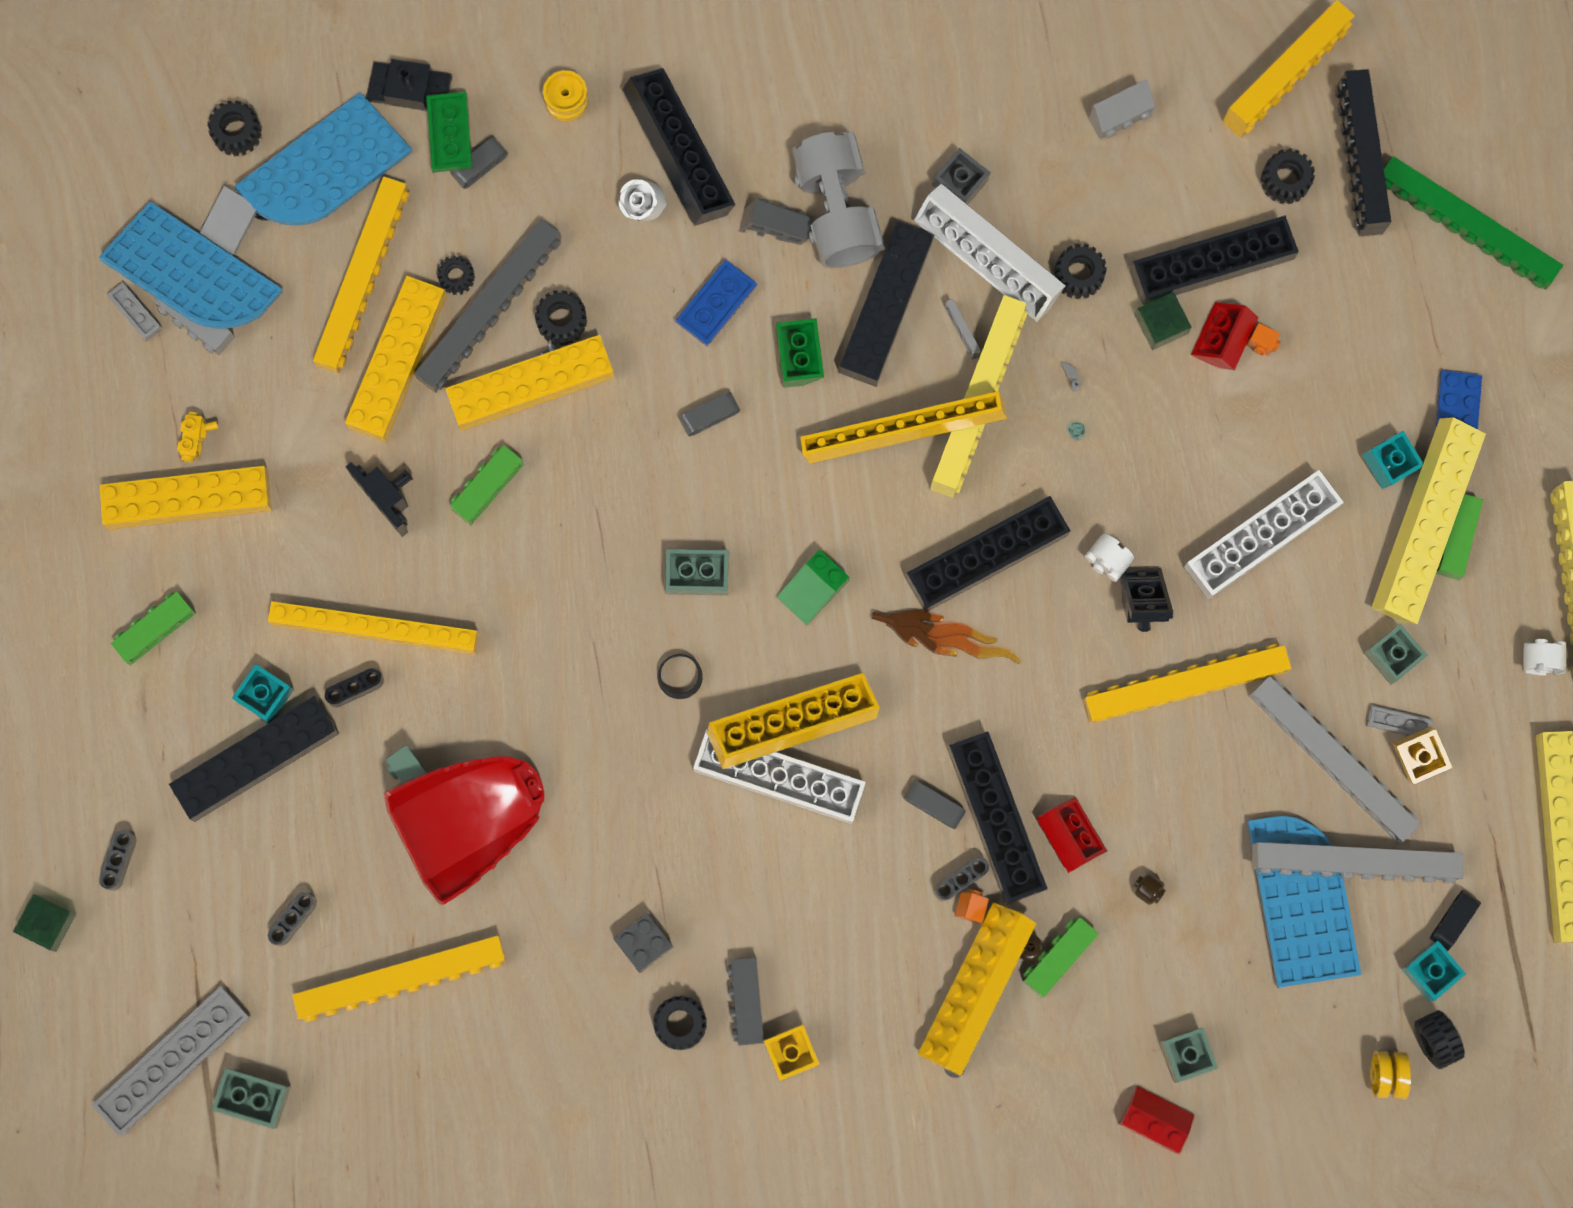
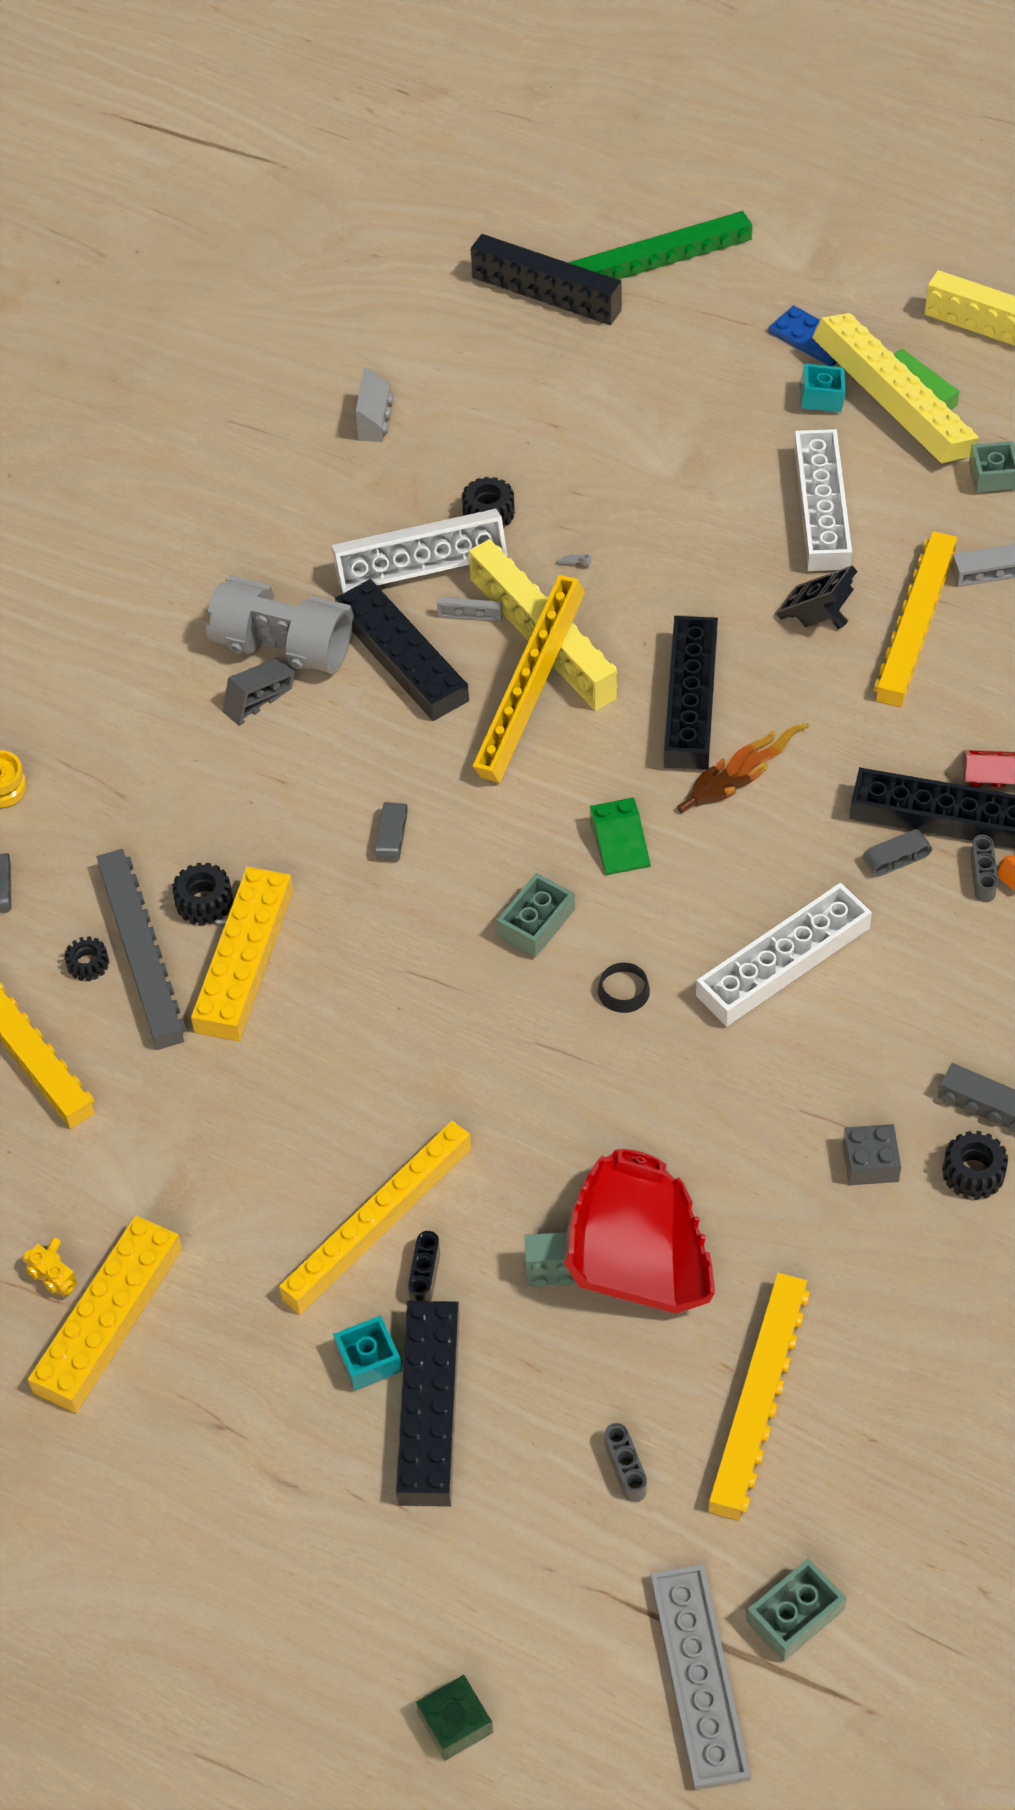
camera: 50 degrees left, 25 degrees down
dark grey beam [99,830,137,891] -> none
bright green brick [111,592,196,666] -> none
yellow brick [345,276,447,443] -> none
black brick [345,462,413,537] -> none
bright green brick [450,445,524,526] -> none
white brick [619,180,666,222] -> none
black brick [622,68,736,226] -> none
blue plate [675,259,757,347] -> none
yellow brick [707,673,880,769] -> none
green slope [776,318,824,388] -> none
dark grey brick [933,148,991,205] -> none
clear light blue hinge [1069,422,1086,441] -> none
white brick [1084,534,1134,582] -> none
black brick [1130,215,1299,305] -> none
clear green brick [1134,292,1192,350] -> none
red slope [1191,302,1259,370] -> none
yellow brick [1223,0,1355,137] -> none
orange brick [1246,323,1281,356] -> none
black tyre [1261,149,1315,204] -> none

